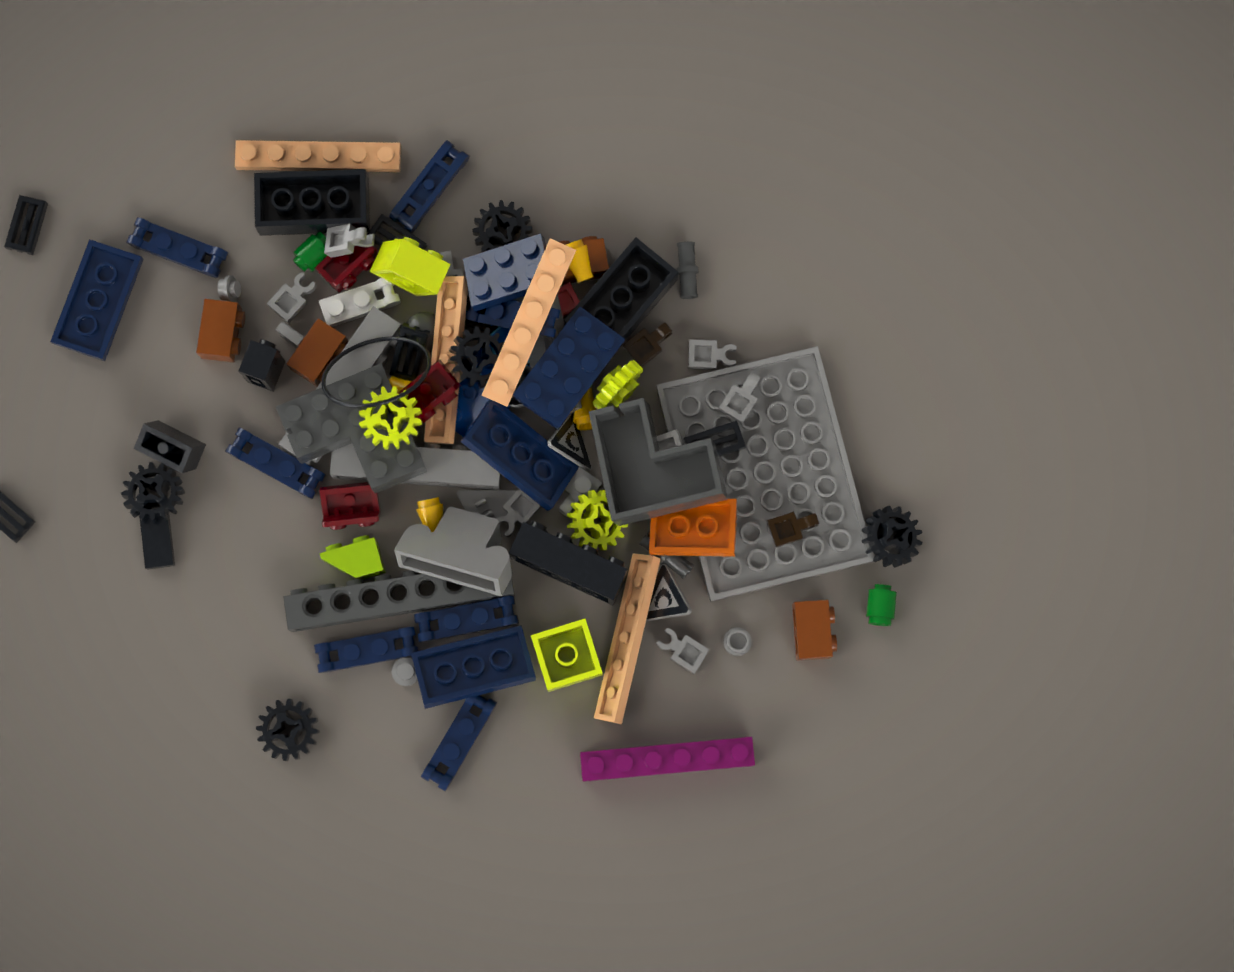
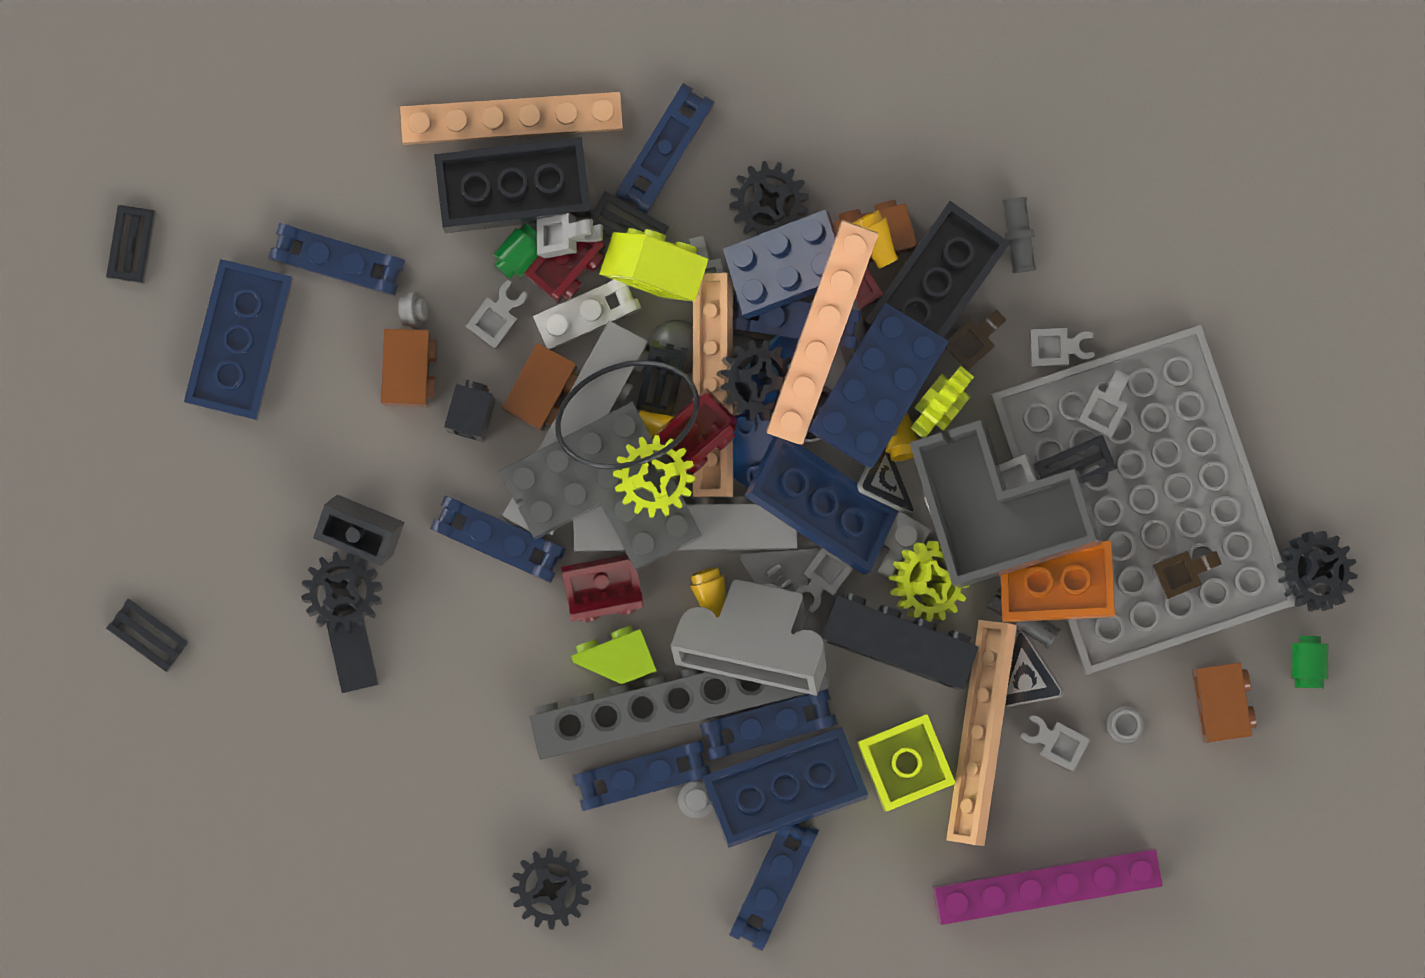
camera: 10 degrees left, 5 degrees up
light grey tile [275,322,304,348] -> none

